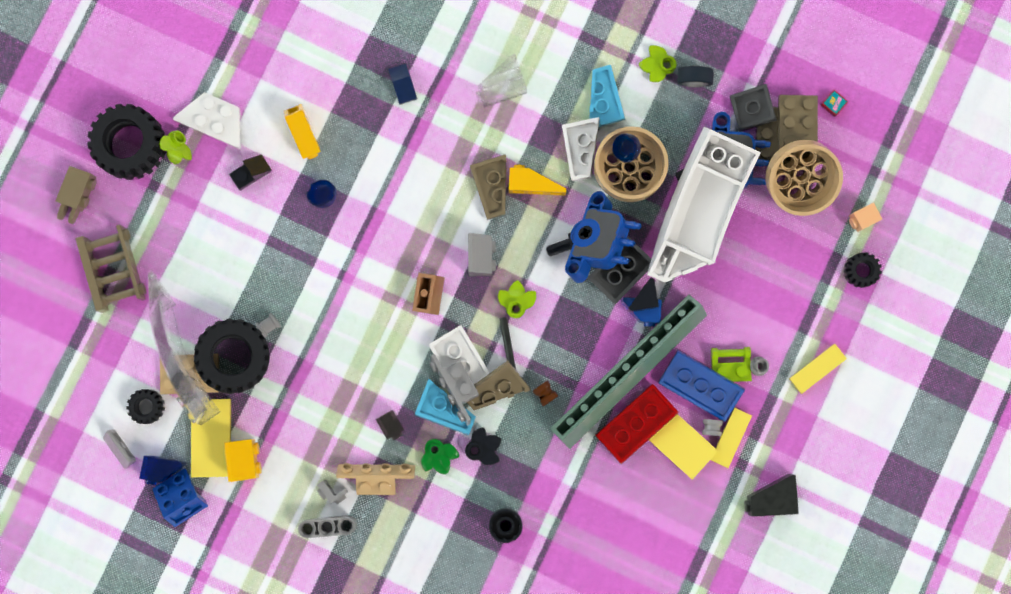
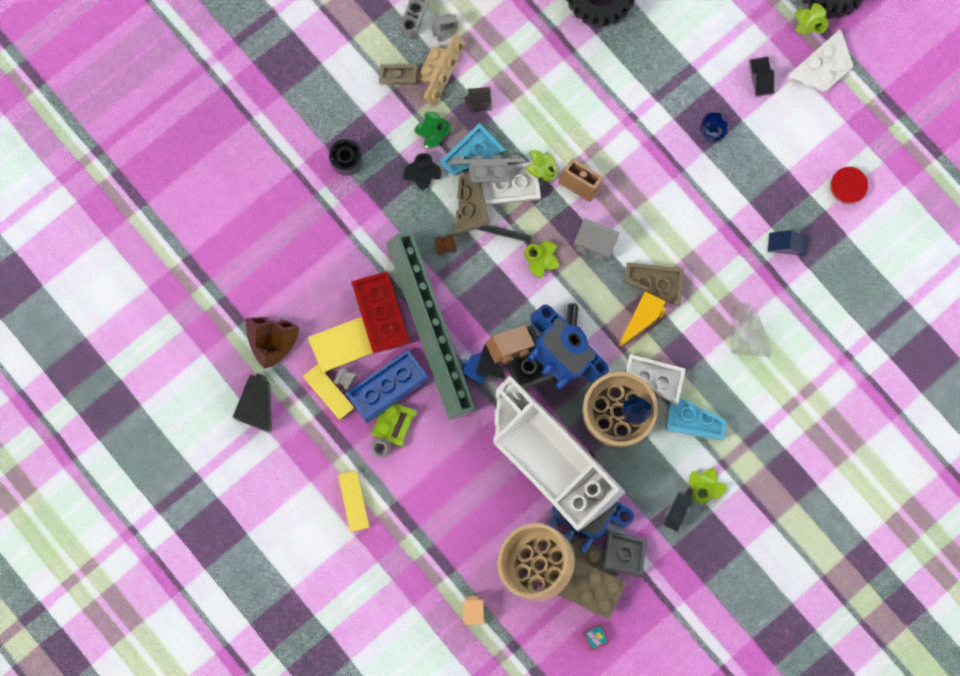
camera: 115 degrees right, 5 degrees down
light grey bush [255,313,281,338] -> none
yellow slope [284,104,321,160] -> none
black tyre [844,252,882,288] -> none
none -> reddish brown brick [246,317,299,369]
none -> dark tan plate [379,64,418,85]
none -> medium nougat brick [486,325,535,364]
none -> lime plate [526,150,558,182]
none -> red tile [830,167,868,204]

